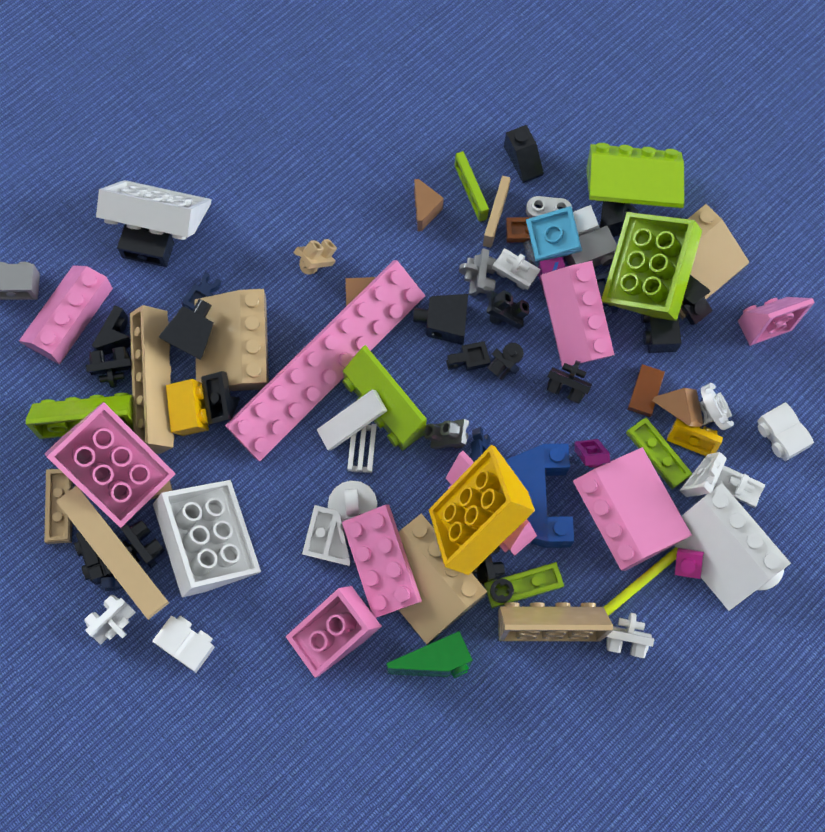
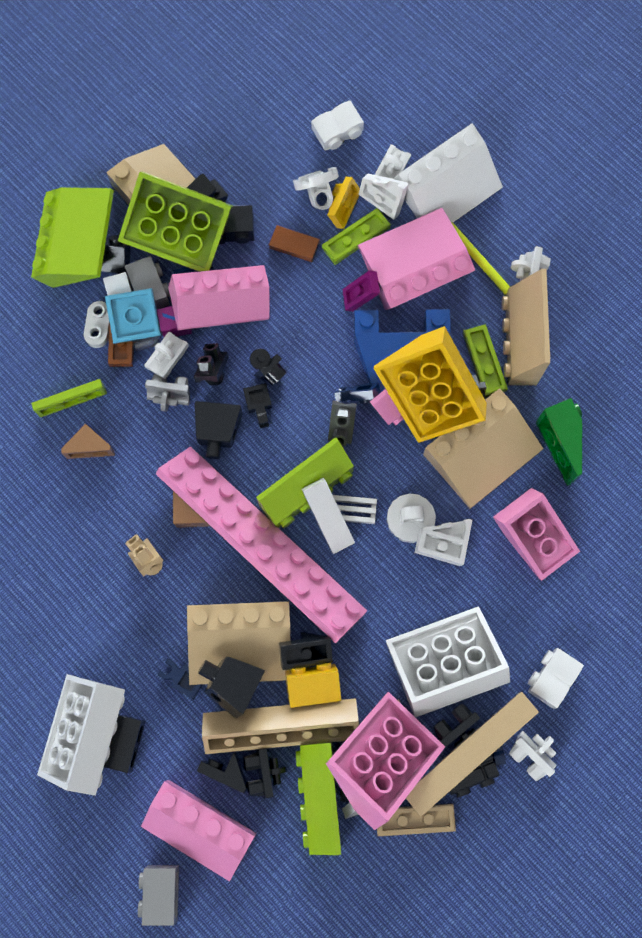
camera: 85 degrees left, 5 degrees up
bright pink plate [342,505,422,618] -> none
tan tile [483,175,511,248] -> none
black bush [490,578,514,603] -> none
black slope [504,125,544,183] -> none
black hips [547,360,592,404] -> none
medium nougat slope [652,388,703,427] -> none
dark pink plate [675,548,704,579] -> none
bright pink slope [738,297,815,346] -> none

